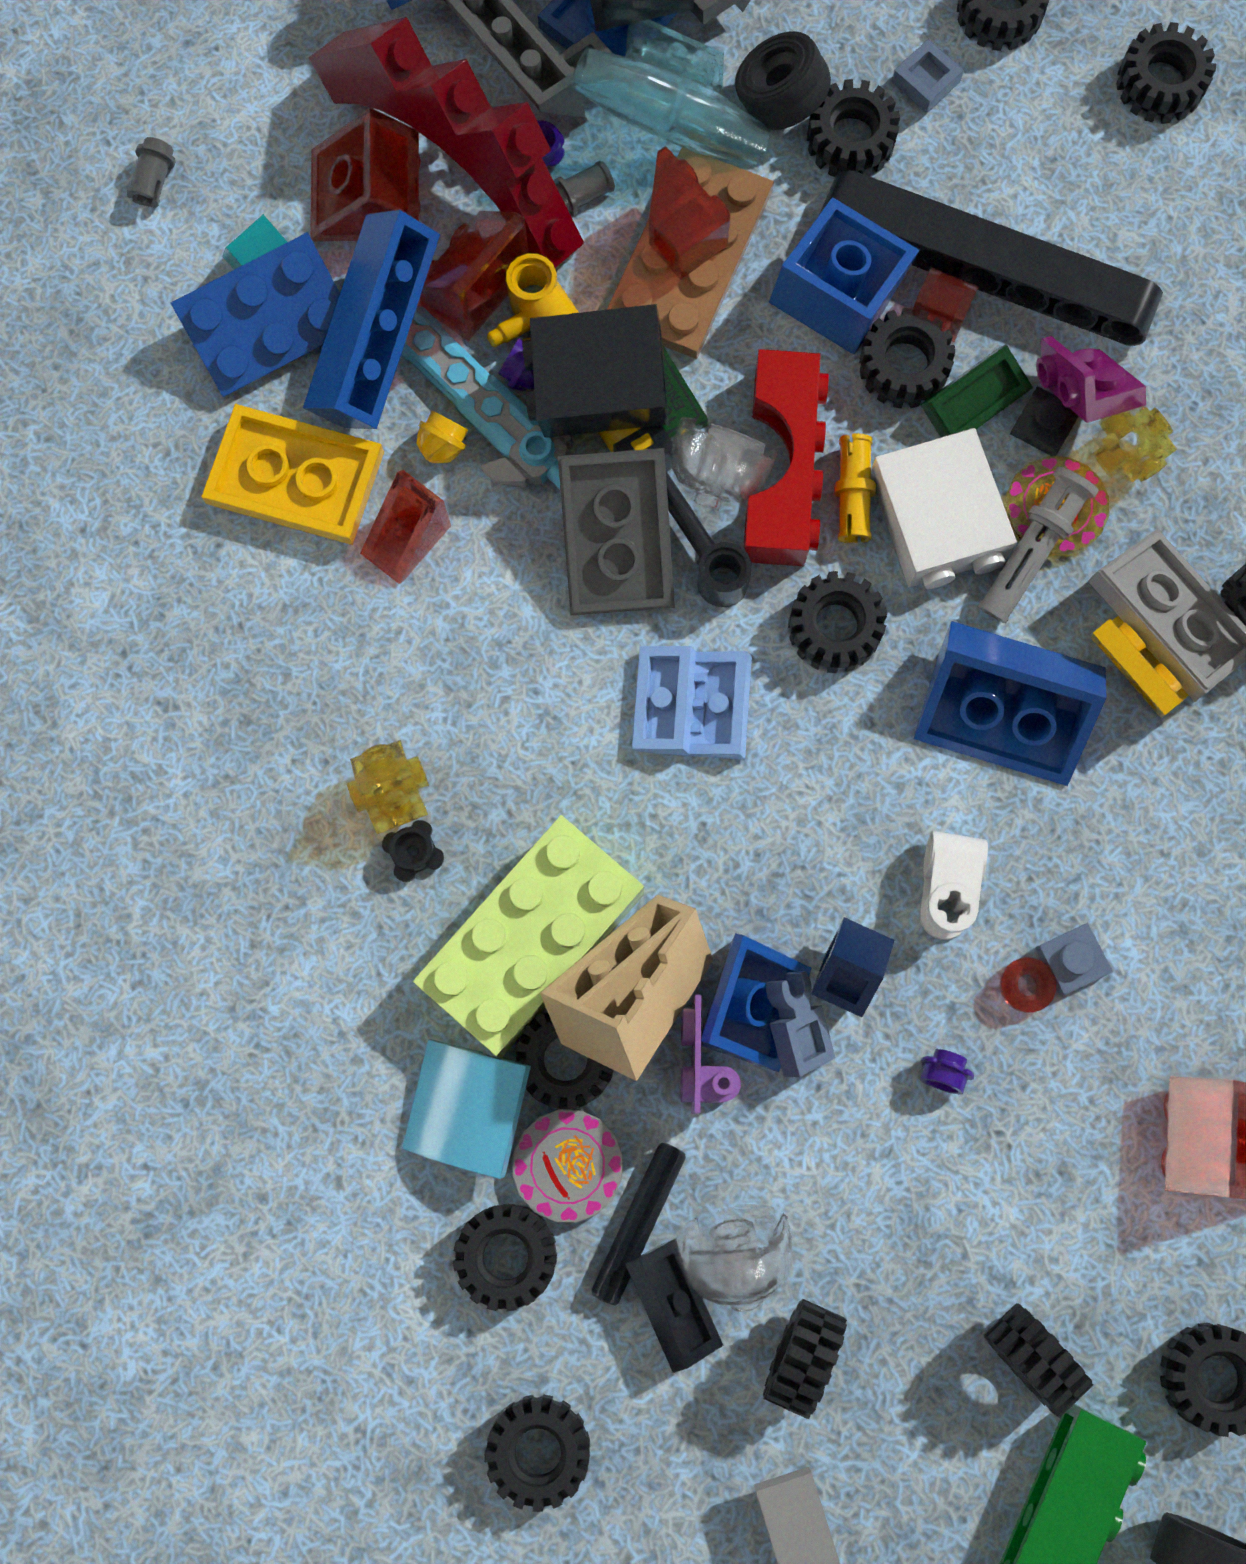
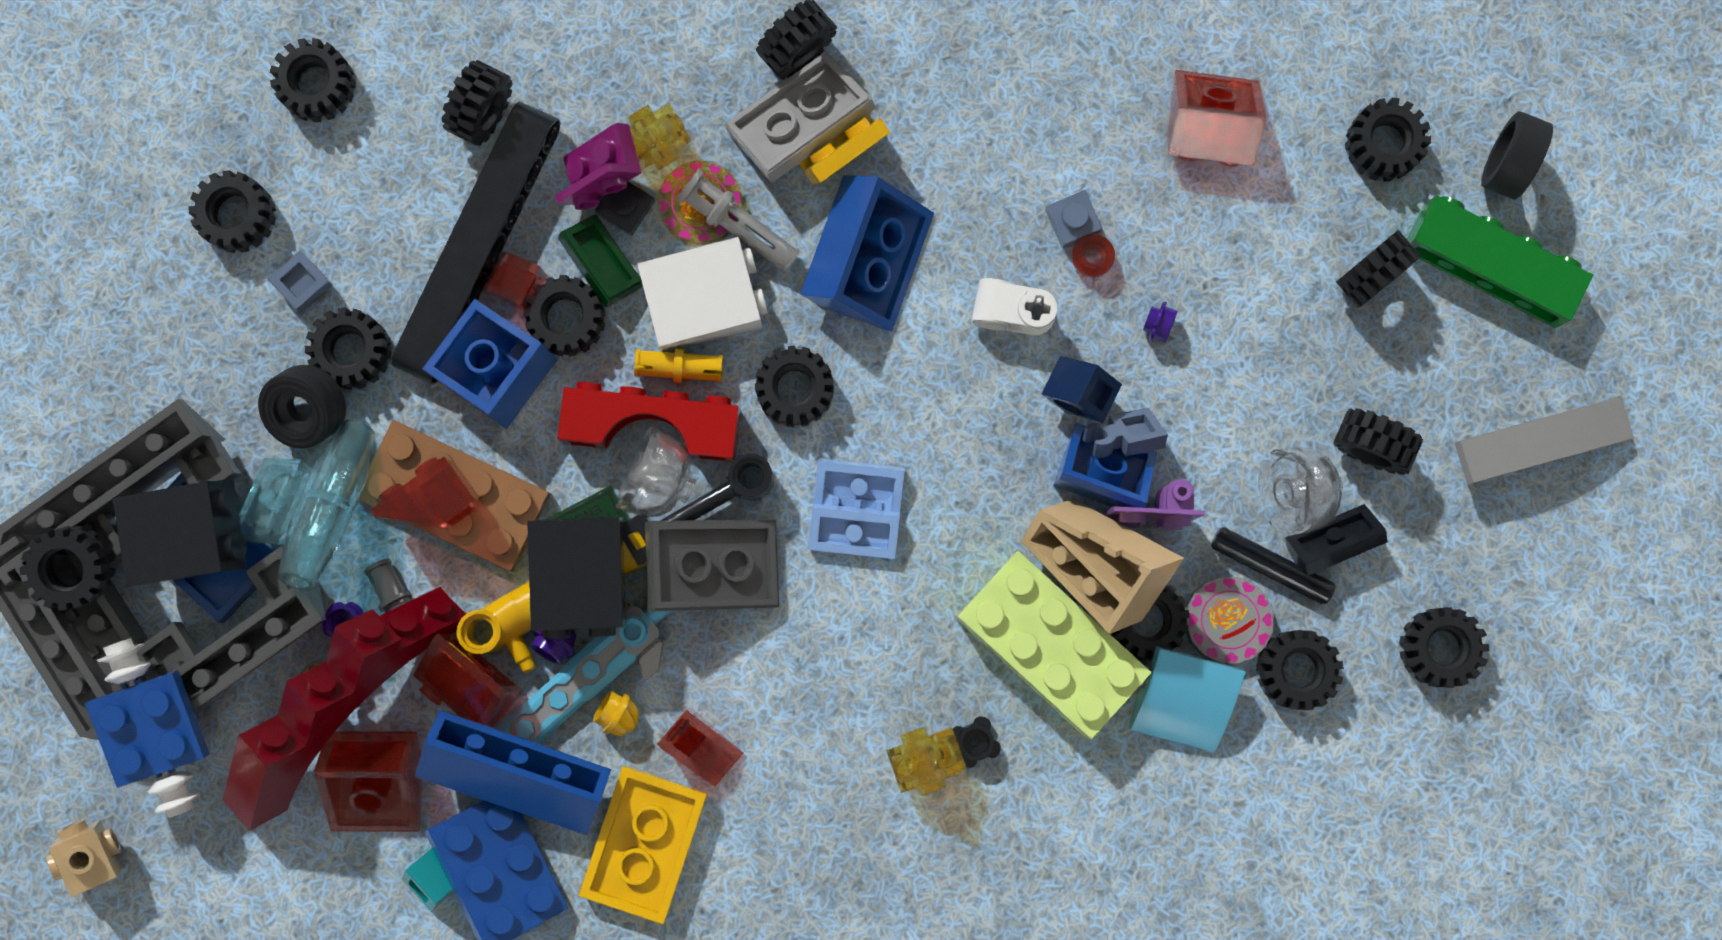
camera: 90 degrees left, 5 degrees up
none -> black tyre [442,60,513,146]

